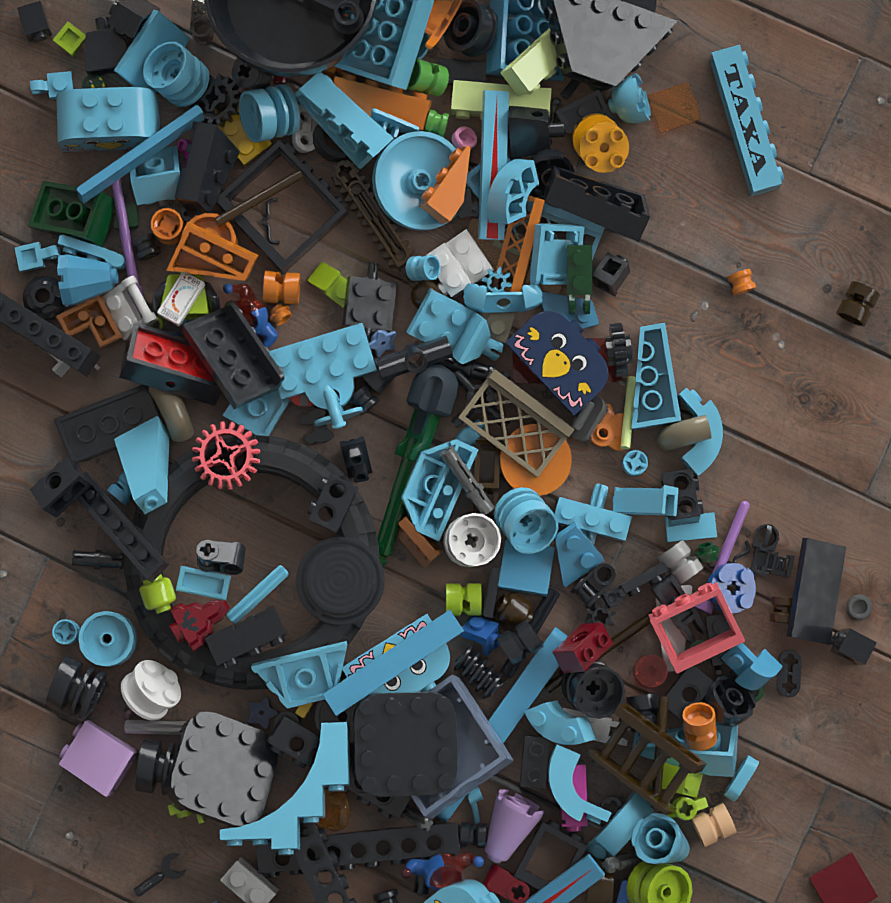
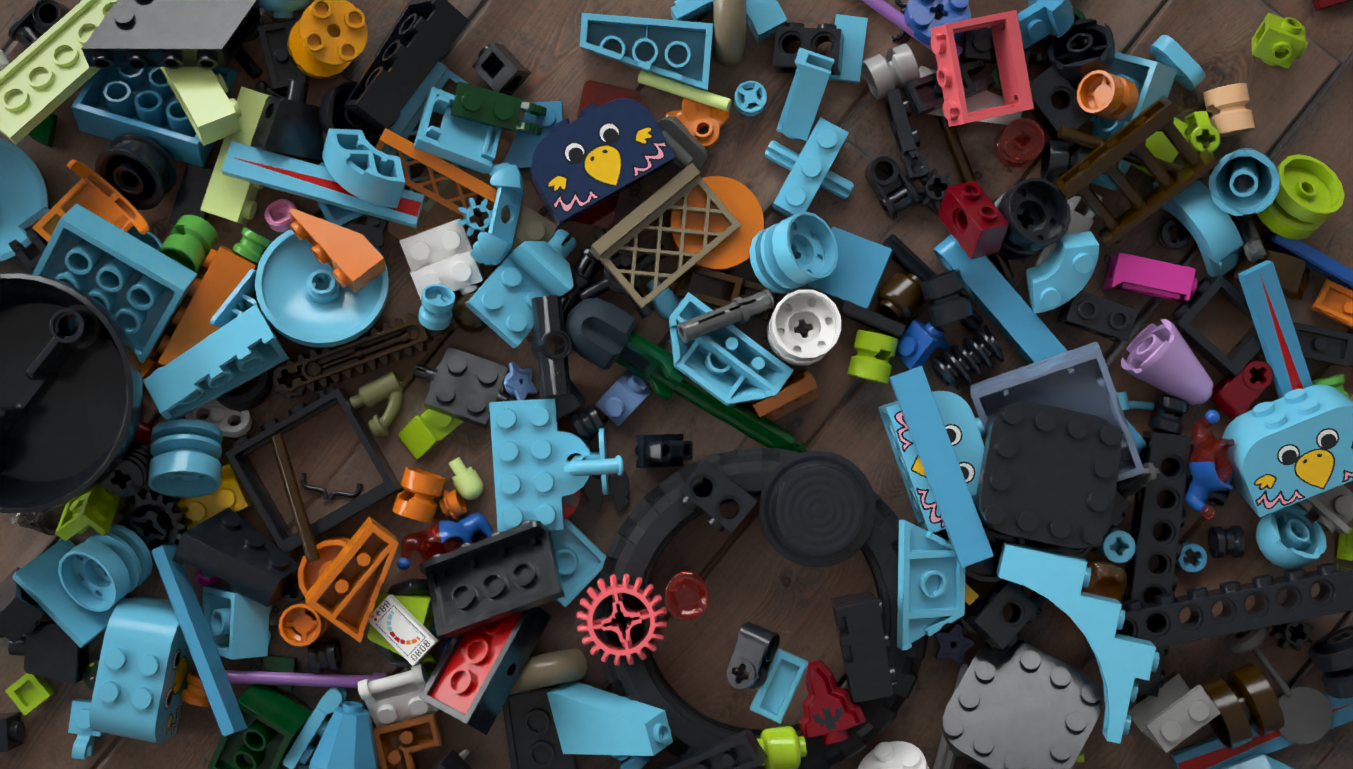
camera: 75 degrees left, 5 degrees up
medium azure axle [227,565,289,624] -> none
medium azure arch [548,744,611,824] -> none
dark azure wing [555,522,604,587] -> none
black gear [604,323,633,377] -> none
dark green plate [695,542,720,563] -> none
none -> lime bracket [55,484,121,541]
none -> orange wheel [180,671,211,707]
none -> olive plant [349,370,404,438]
none -> yellowish green cylinder [448,457,483,500]
none -> medium blue bracket [595,370,652,427]
none -> clear red wheel [665,571,709,620]
none -> medium azure wheel [1097,528,1136,563]
none -> dark azure bush [1176,542,1207,573]
none -> lime brick [1252,12,1308,69]

